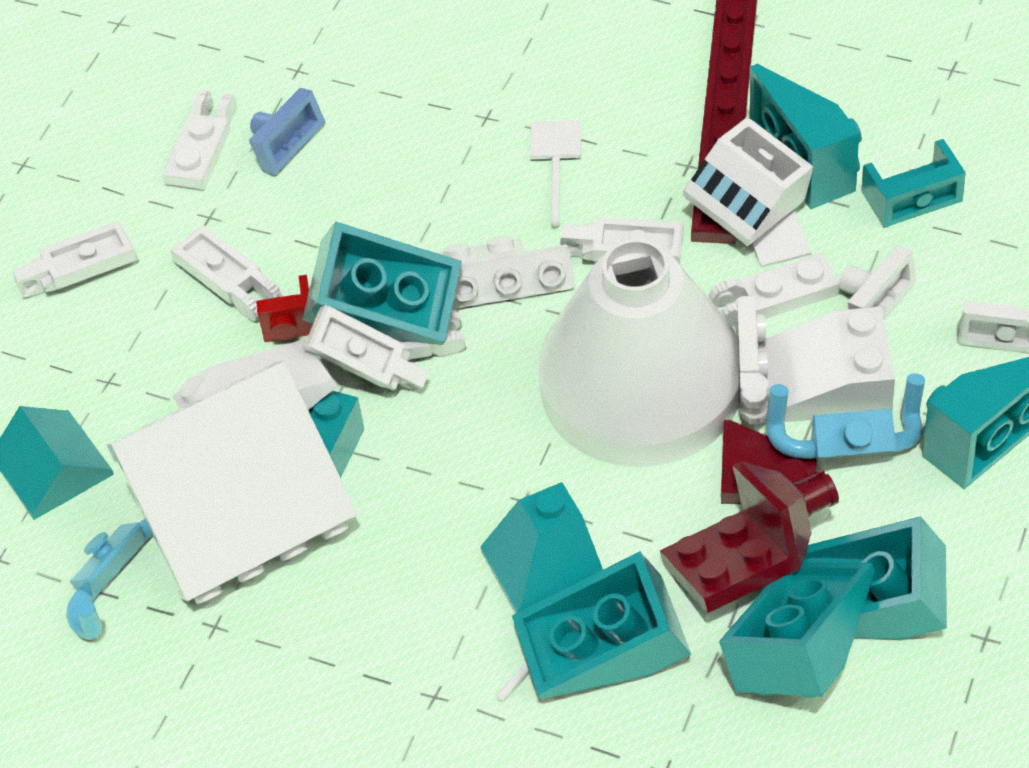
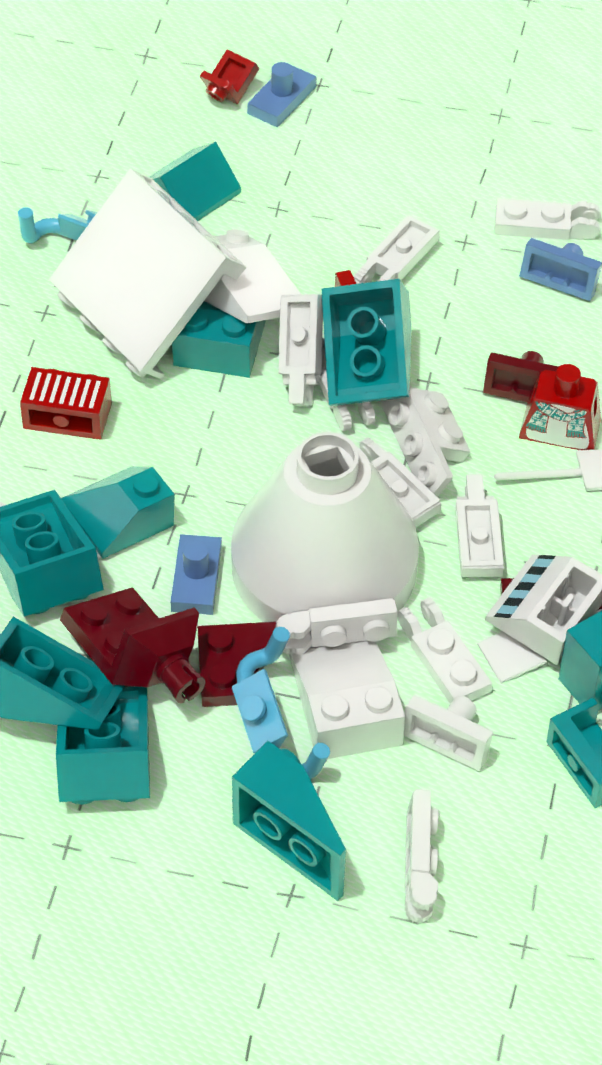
camera: 75 degrees right, 0 degrees up
white hinge [12,221,138,298] -> none
none -> red brick [20,367,112,440]
none -> medium blue tile [170,534,222,615]
none -> white hinge [358,437,442,528]
none -> dark red tile [483,351,559,403]
none -> red torso [519,364,601,450]

